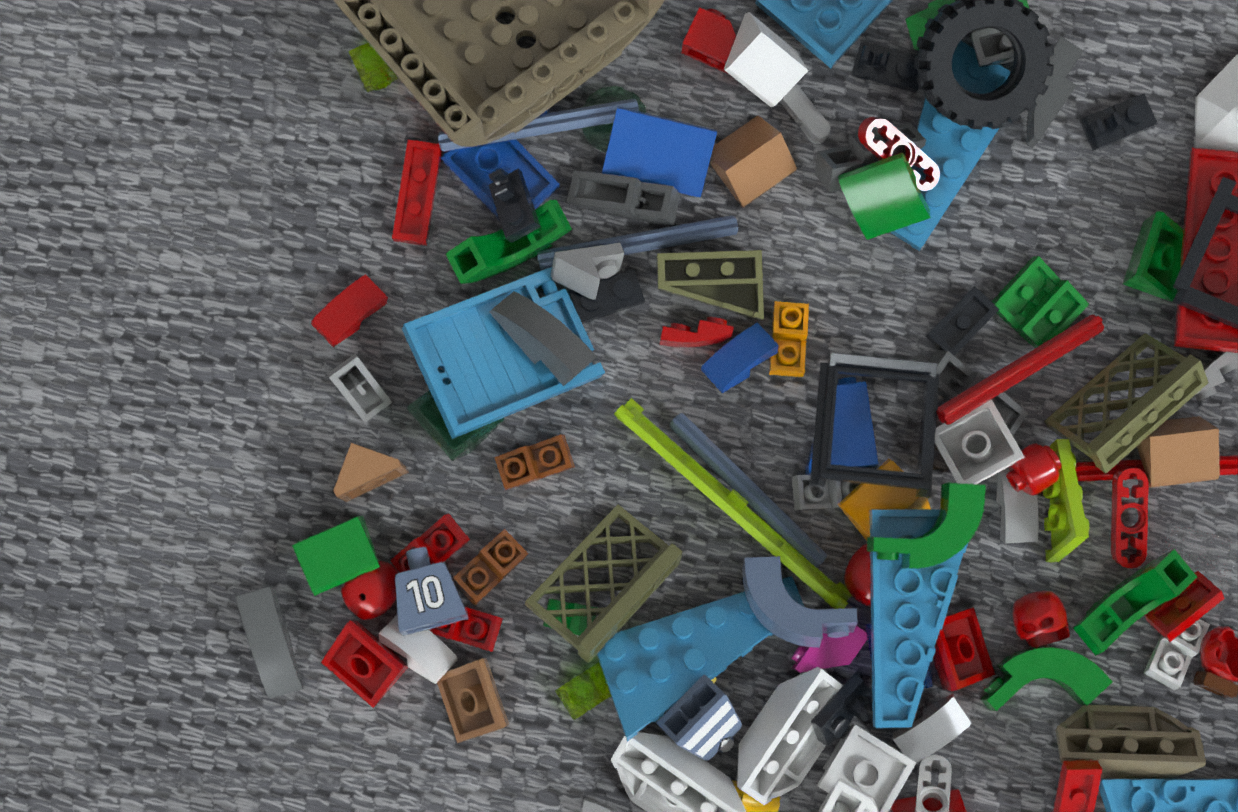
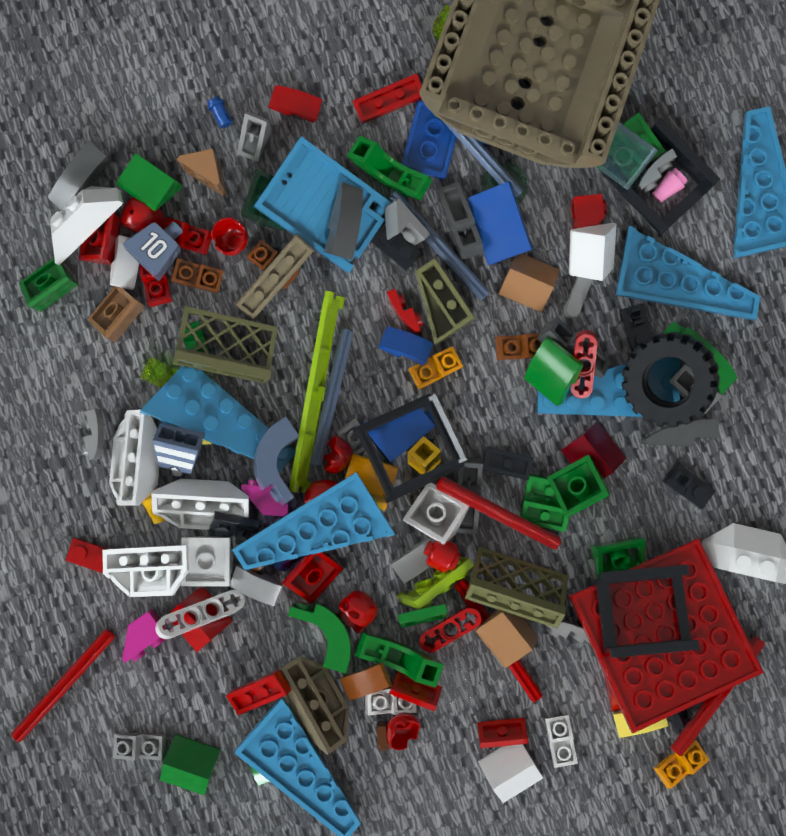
camera: 60 degrees right, 5 degrees up
black plate [488,168,541,243] -> none
green arch [867,483,986,569] -> none
none -> green slope [19,258,78,312]
none -> white wedge [50,186,123,265]
none -> blue pin [207,96,233,129]
none -> red hair [211,217,249,256]
none -> dark tan tile [235,234,315,320]
none -> red hair [324,435,352,474]
none -> dark orange slope [339,663,392,700]
none -> green tile [398,604,447,628]
none -> yellow brick [407,436,441,475]
none -> dark orange slope [495,334,542,361]
none -> green slope [547,454,610,518]
none -> dark red slope [560,421,627,478]

